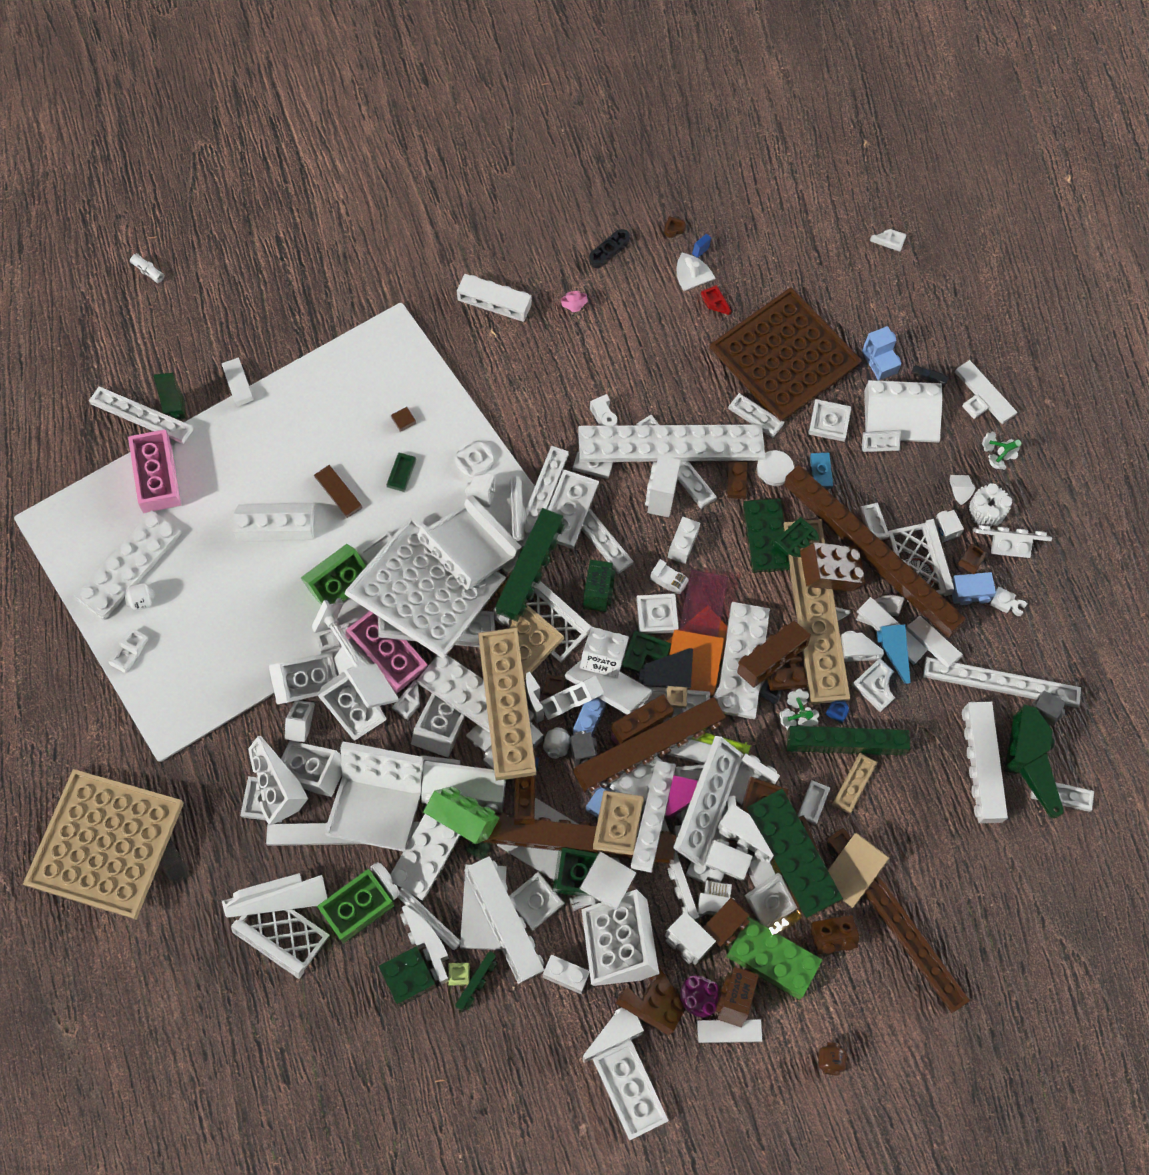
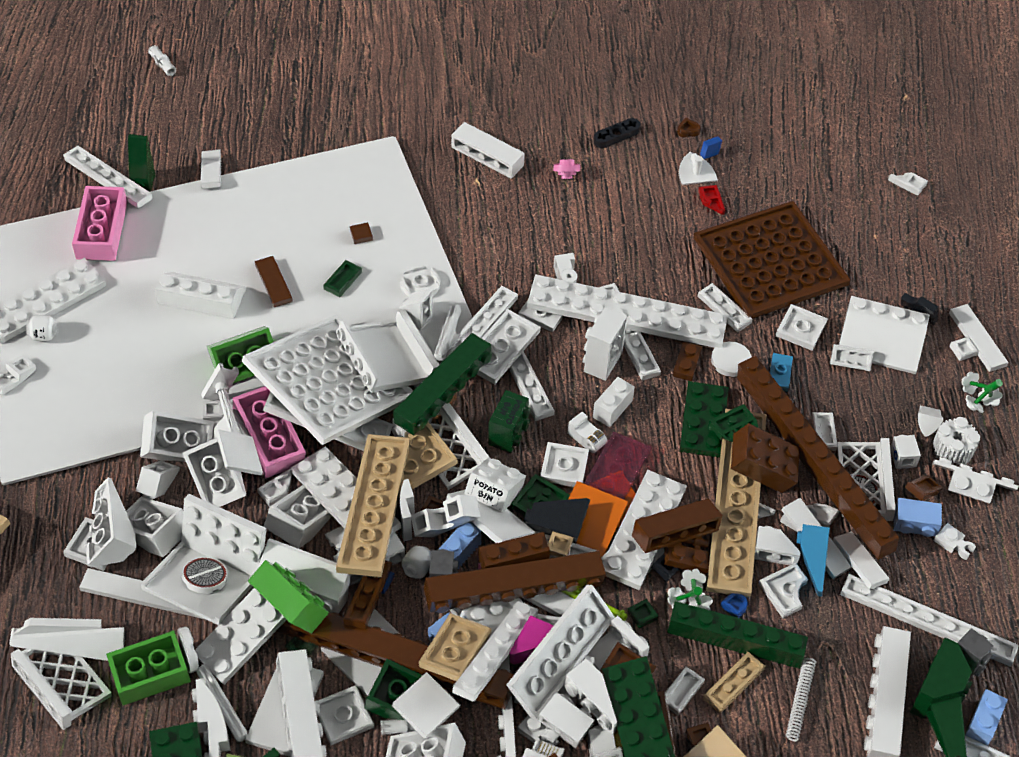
camera: 15 degrees right, 15 degrees down
light blue brick [862,326,901,381] -> none
none -> tile [182,557,228,594]
none -> dark green tile [627,598,659,629]
none -> white piece [786,658,816,741]
none -> light blue brick [965,689,1008,746]

